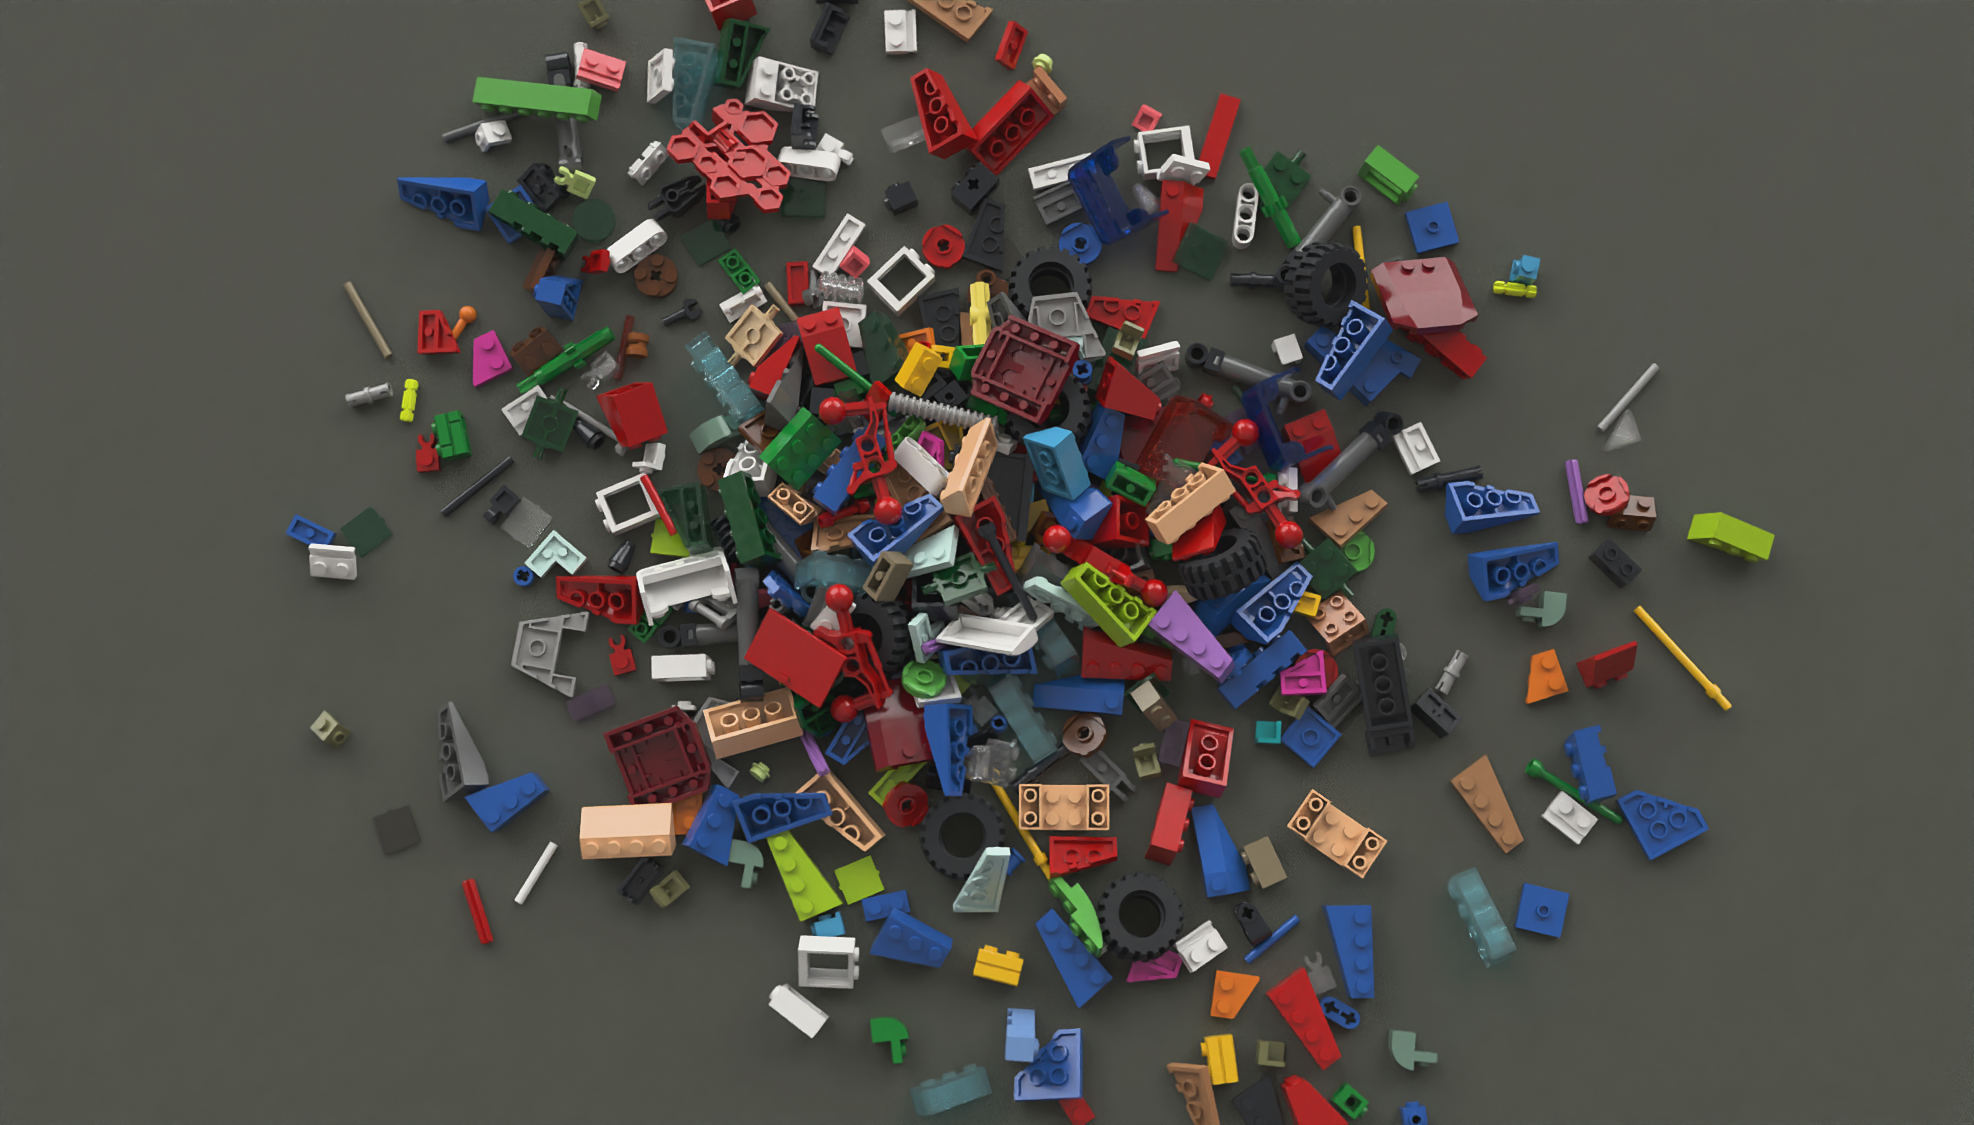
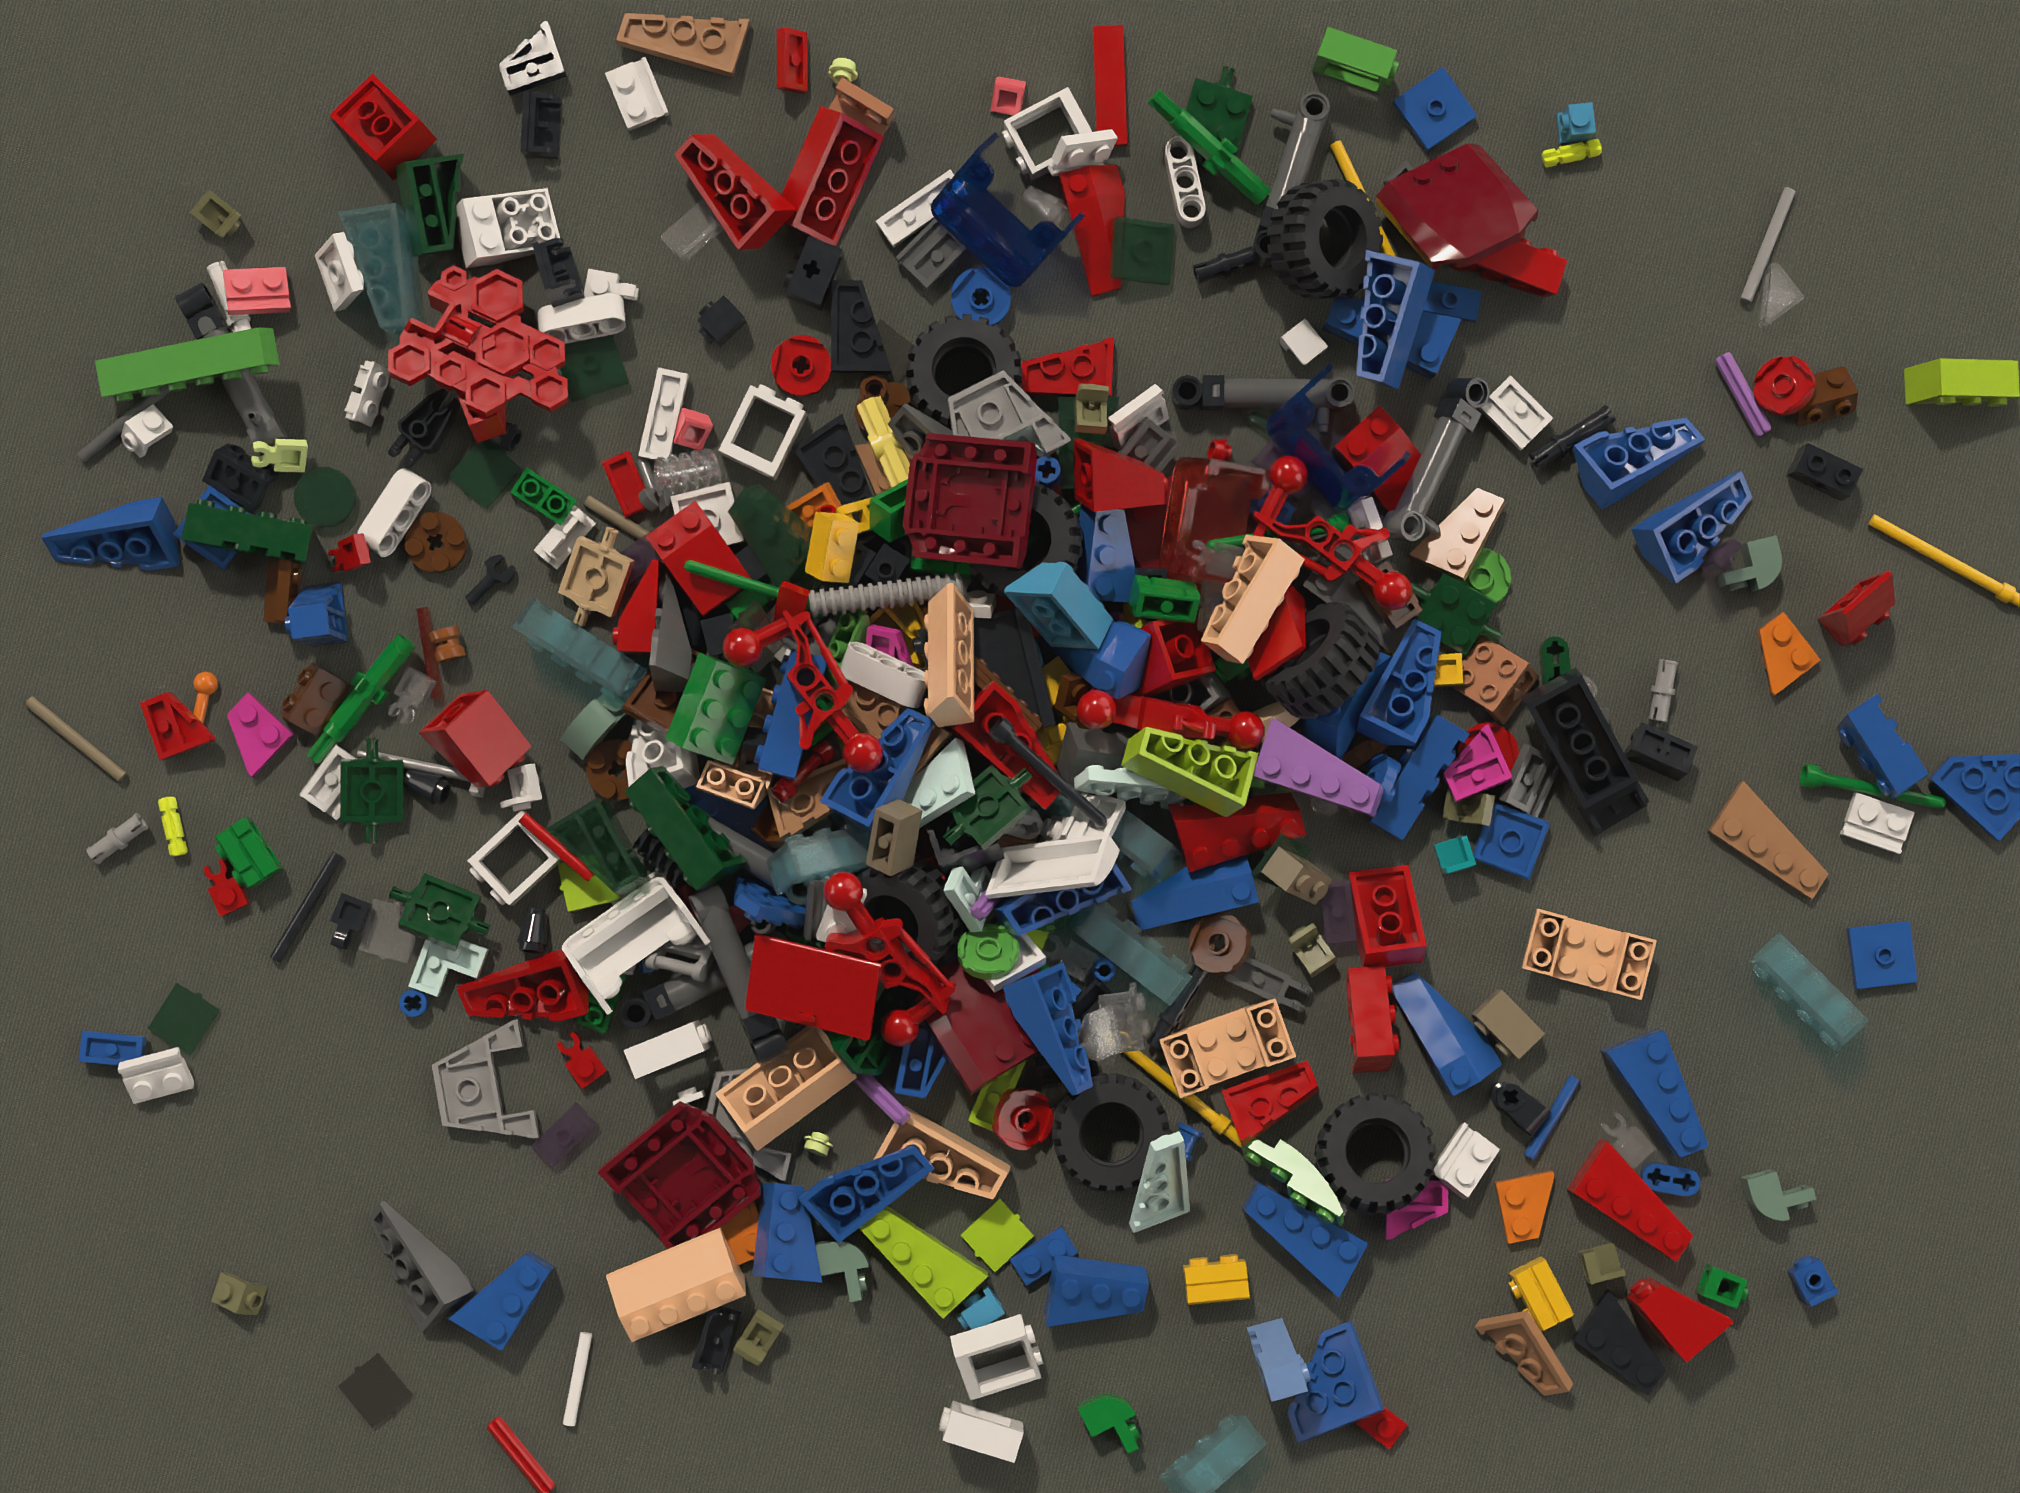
camera: 25 degrees left, 5 degrees up
none -> dark green plate [389,873,491,951]

